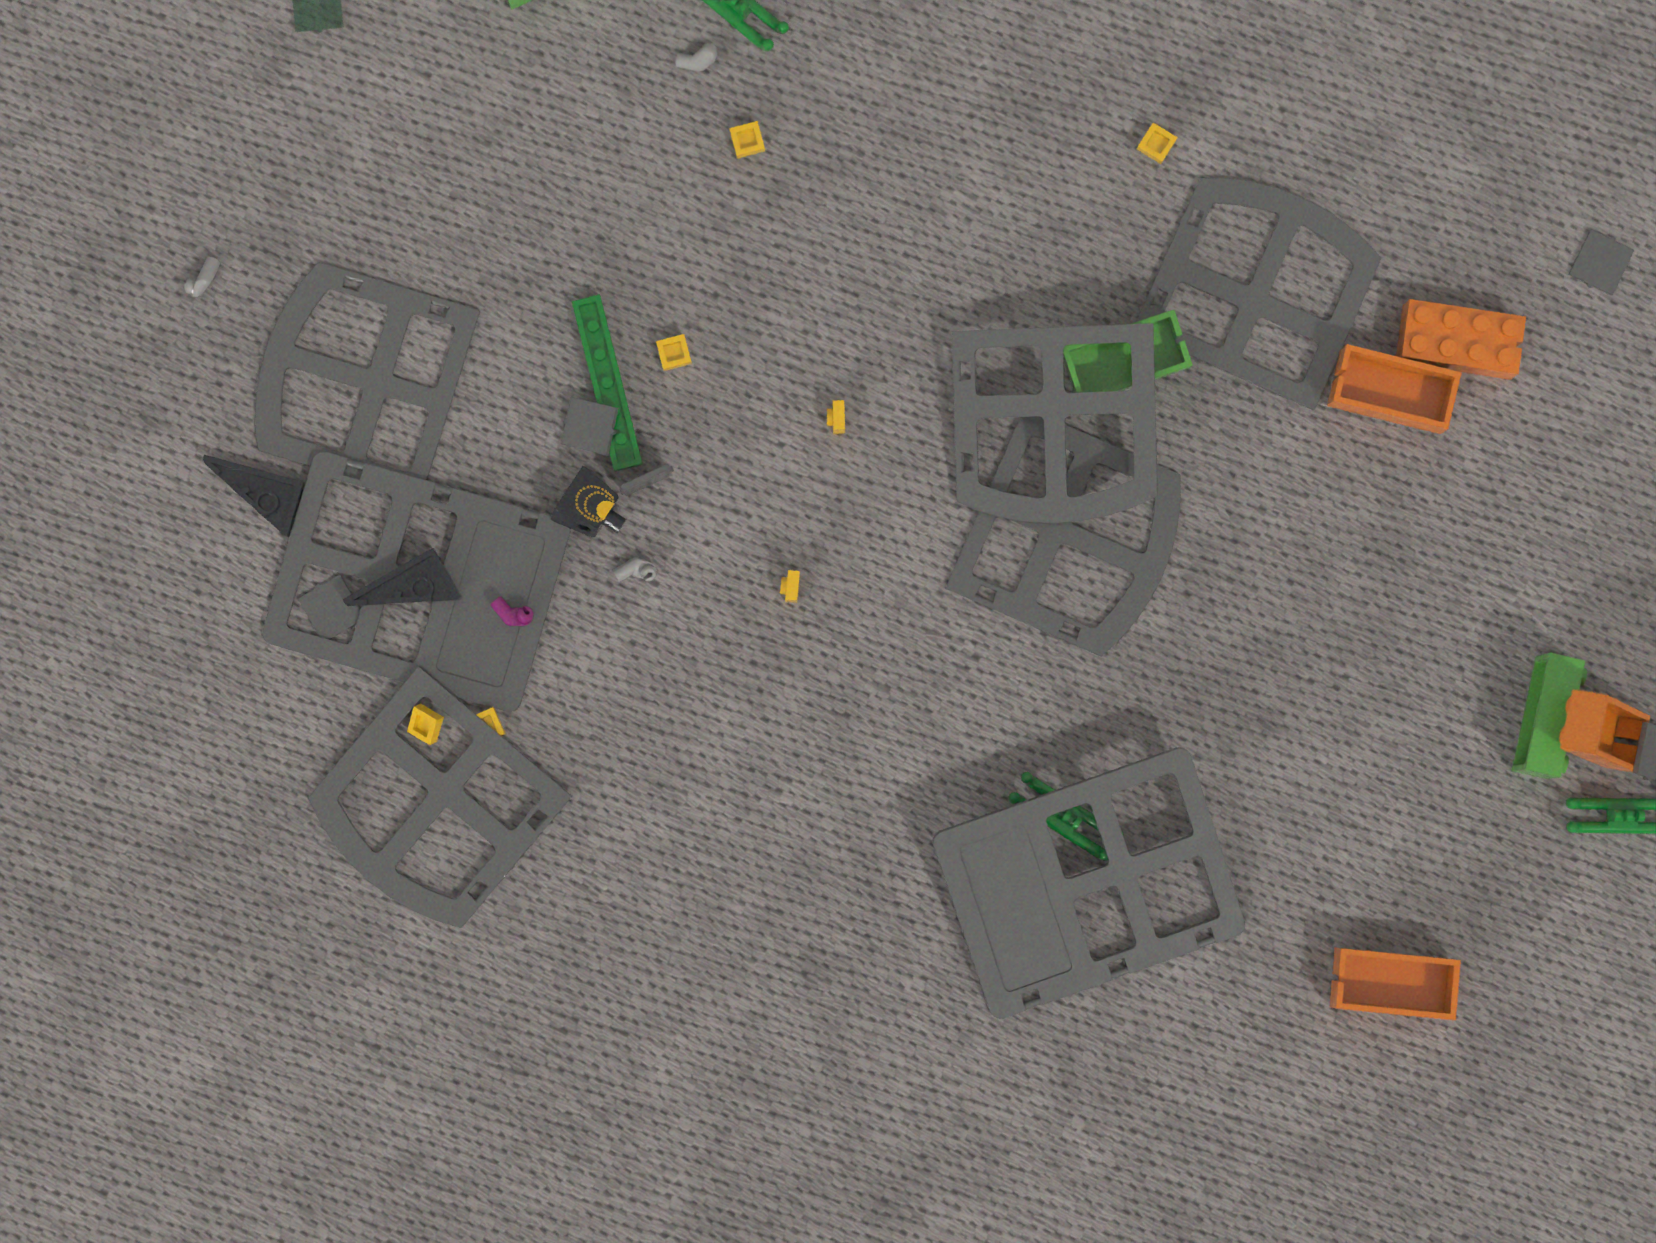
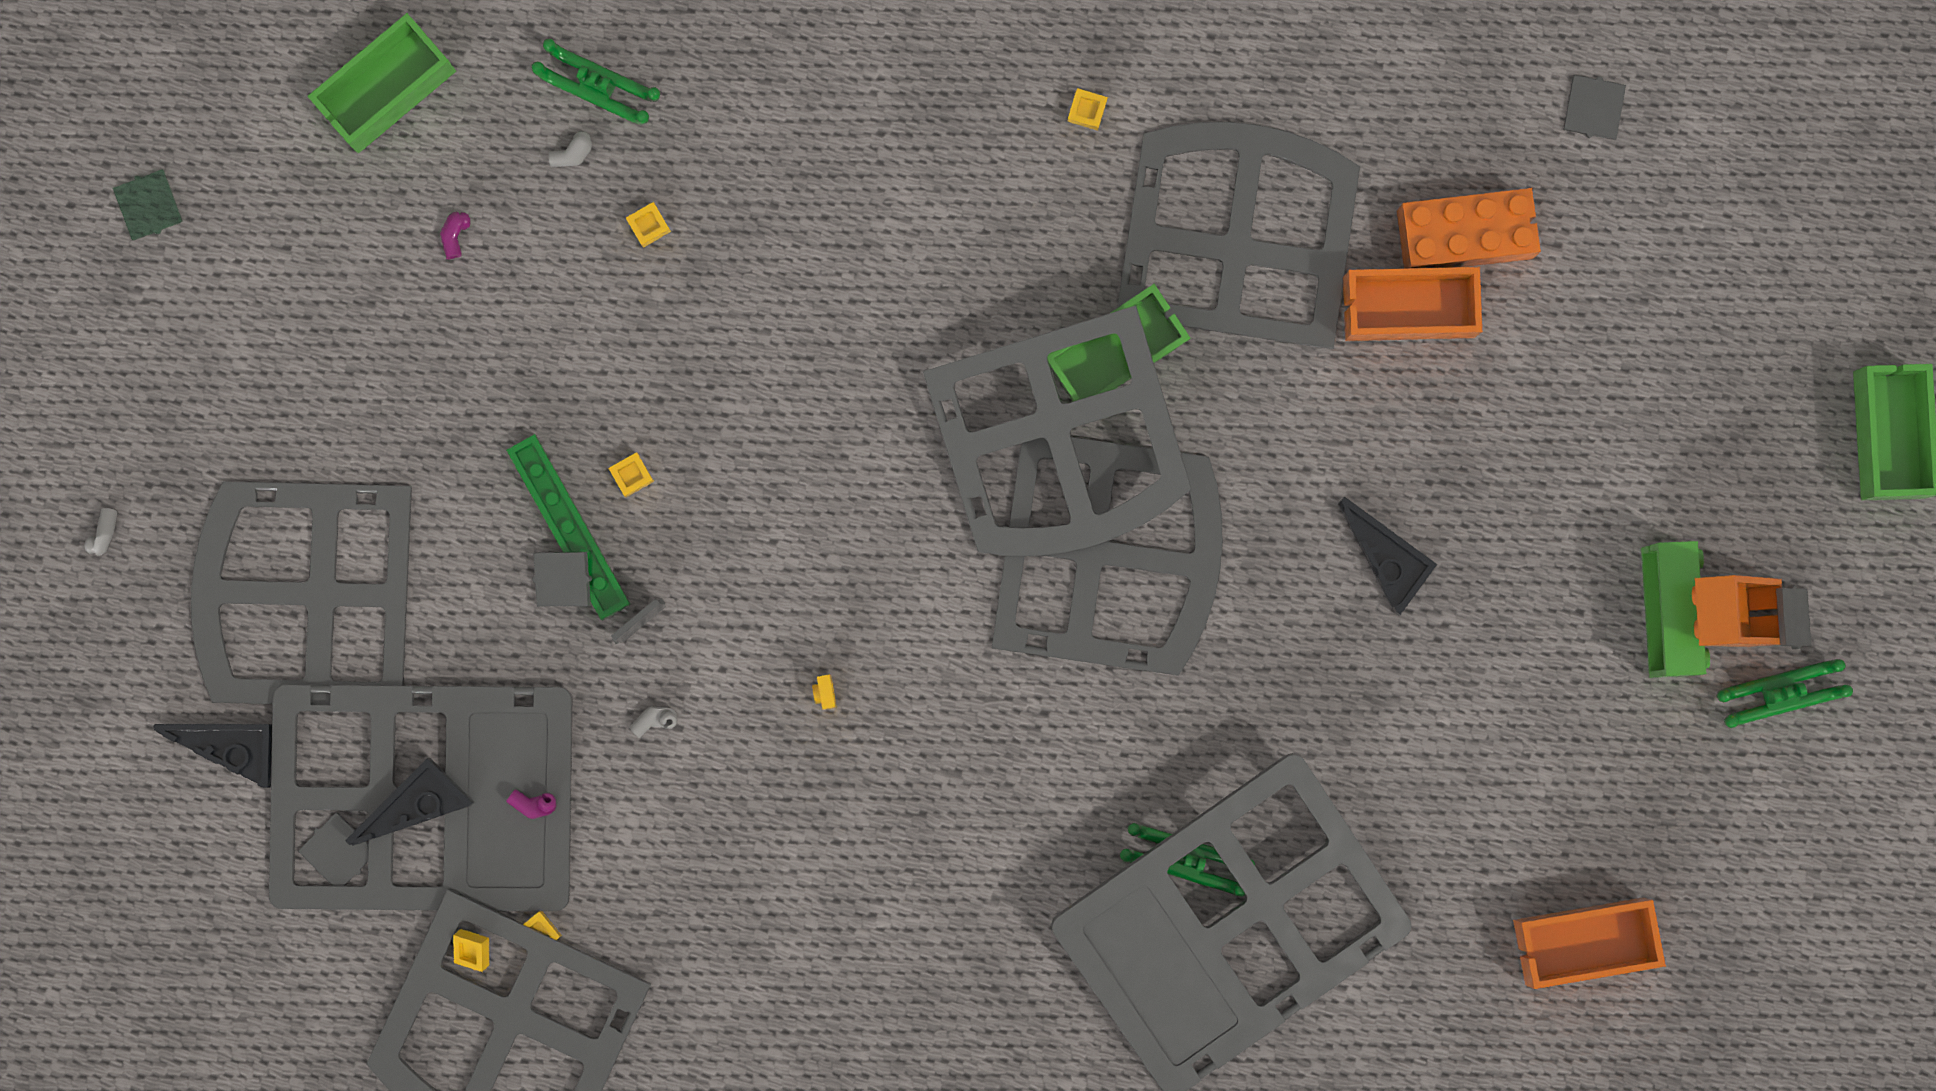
camera: 10 degrees left, 0 degrees up
black torso [550,466,627,537] -> none
yellow plate [827,400,845,434] -> none
none -> magenta arm [440,211,471,260]
none -> black wing [1338,497,1437,616]

